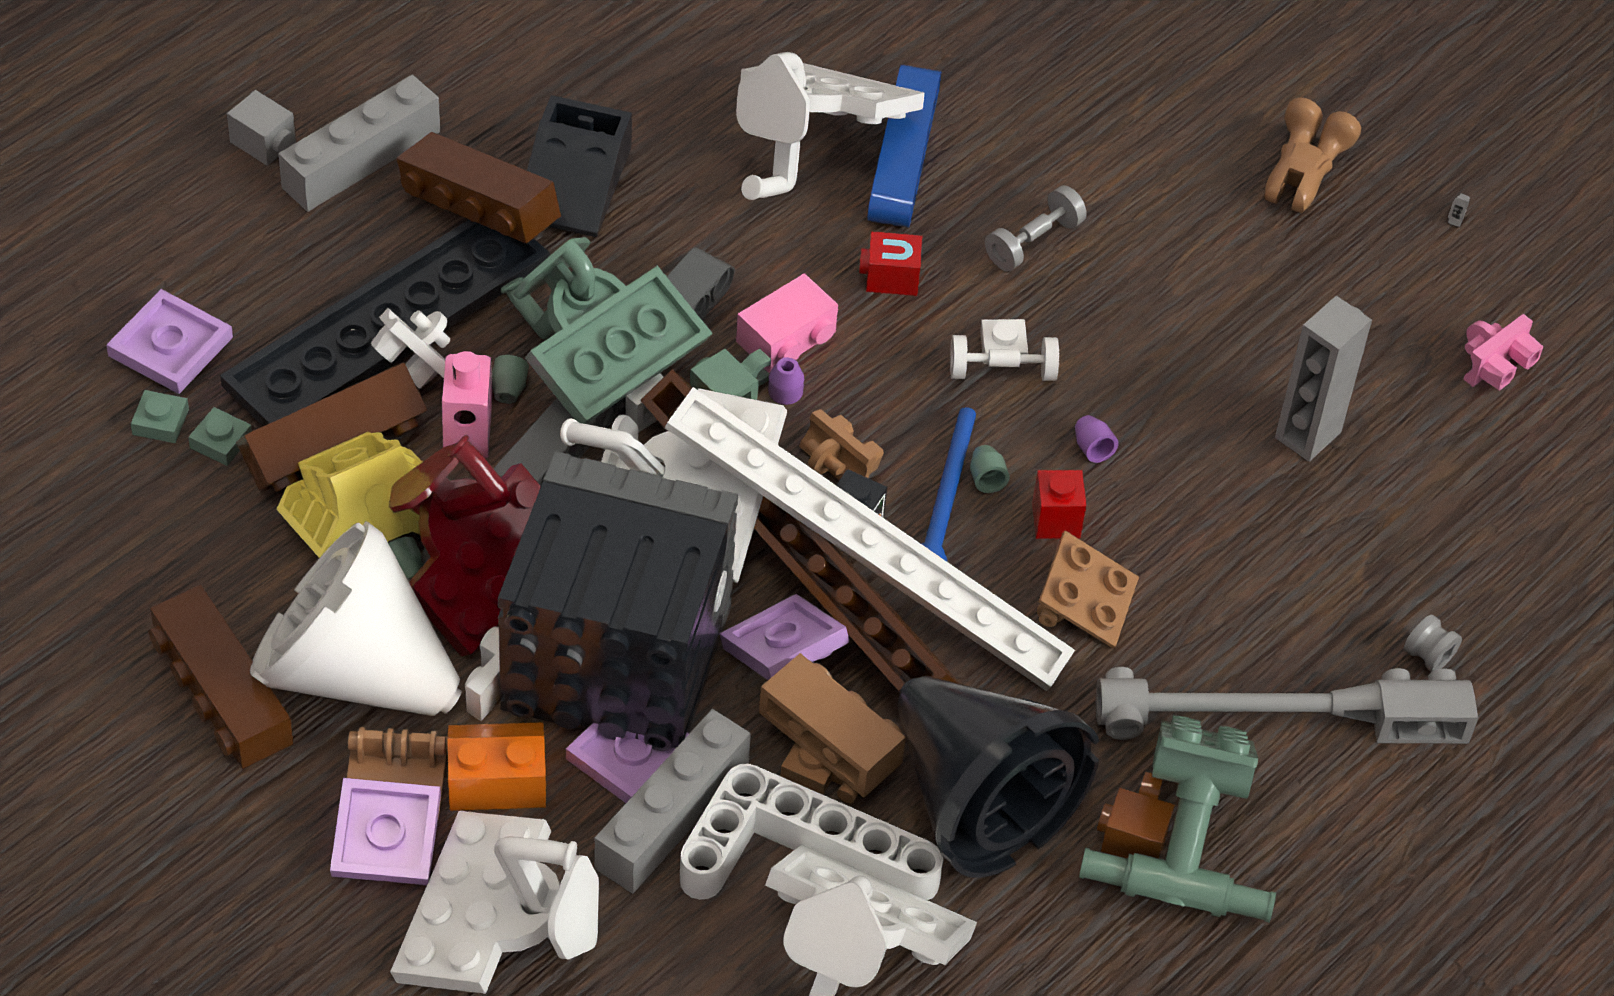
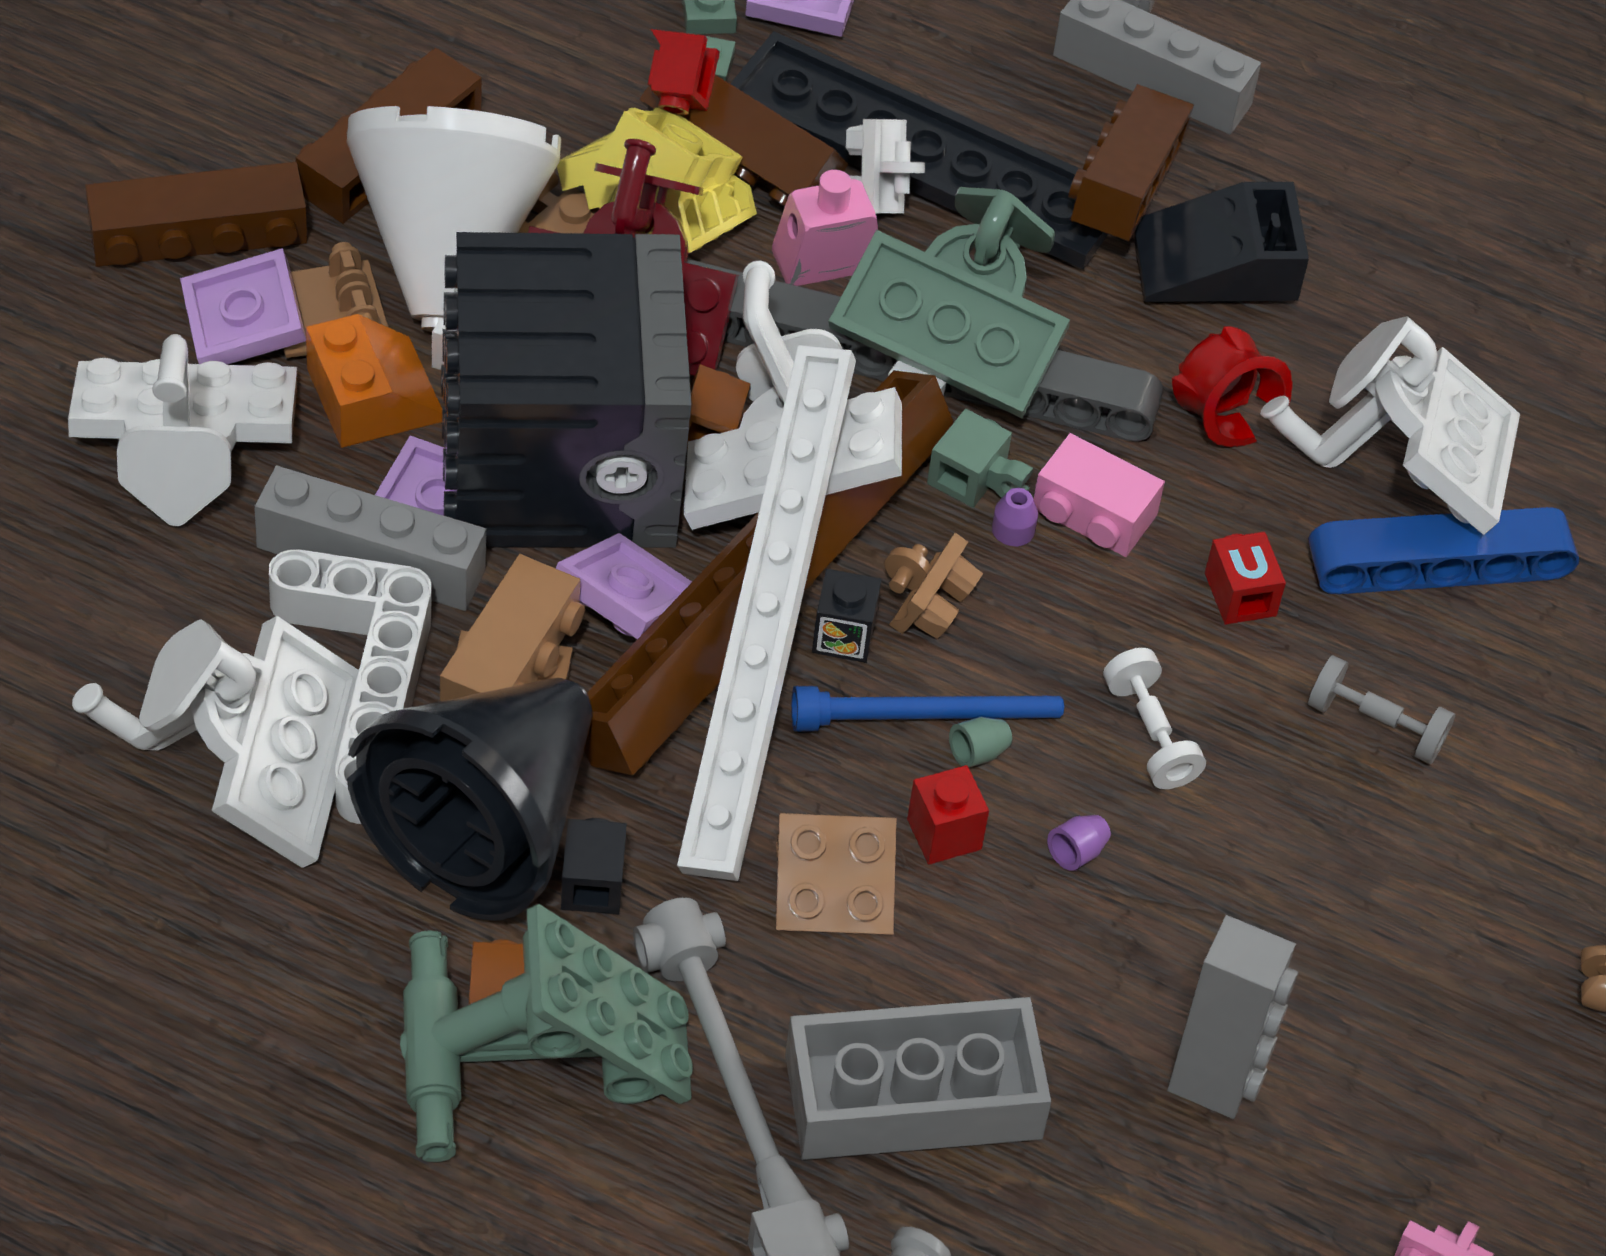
camera: 70 degrees right, 0 degrees up
white plate [980,319,1028,364] -> none
none -> reddish brown brick [85,162,307,267]
none -> red window [648,29,720,115]
none -> light grey brick [785,997,1051,1160]
none -> red helmet [1172,326,1293,447]

